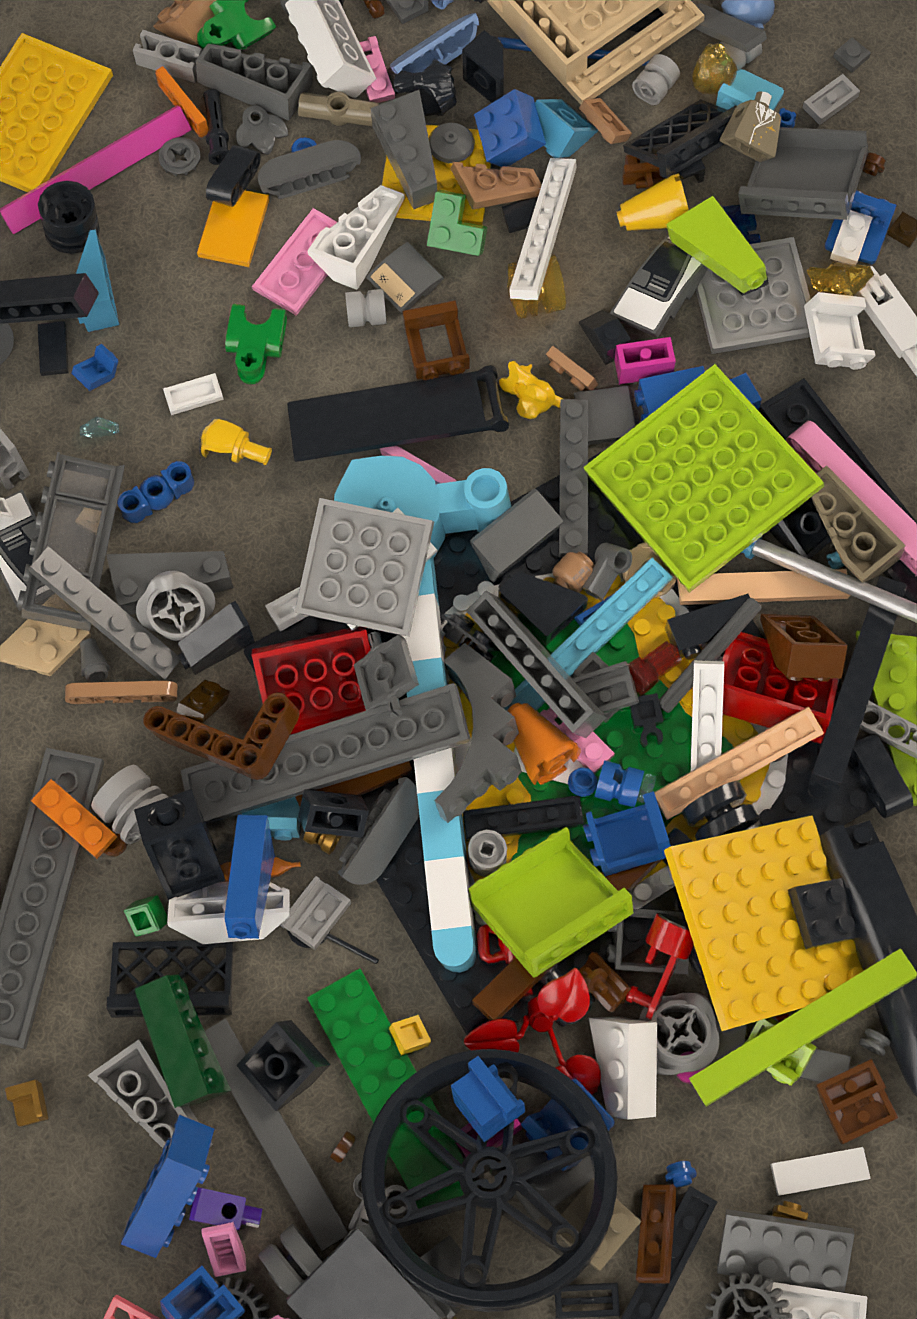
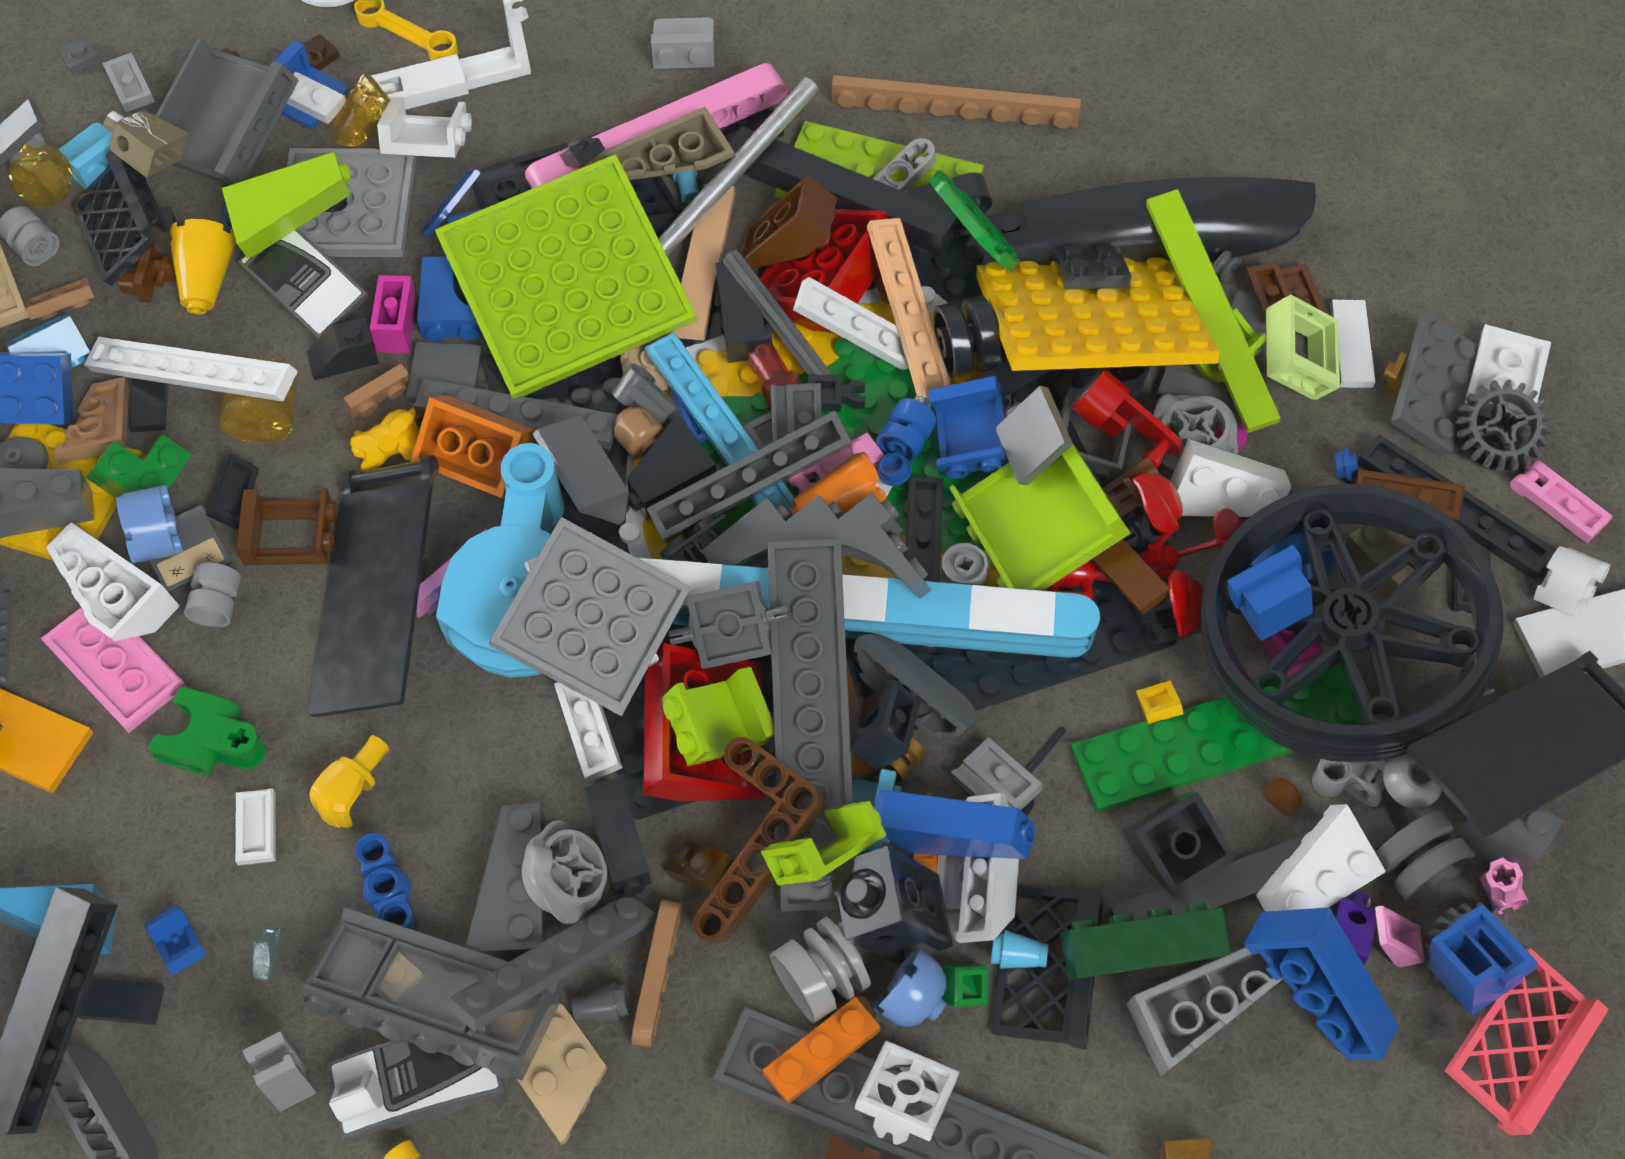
camera: 80 degrees left, 10 degrees down
none -> medium blue brick [116,485,183,563]
none -> black tile [206,453,259,529]
none -> orange brick [410,395,536,498]
none -> blue window [421,168,481,238]
none -> black plate [560,136,605,167]
none -> lime panel [661,667,775,766]
none -> lime panel [761,801,886,886]
none -> white piece [855,1041,959,1145]
none -> medium blue cylinder [872,947,947,1028]
none -> green tile [929,170,1020,271]
none -> medium azure cone [991,930,1048,969]
none -> tile [995,386,1073,486]
none -> white wedge [1256,804,1386,911]
none -> yellowish green window [1266,295,1340,400]

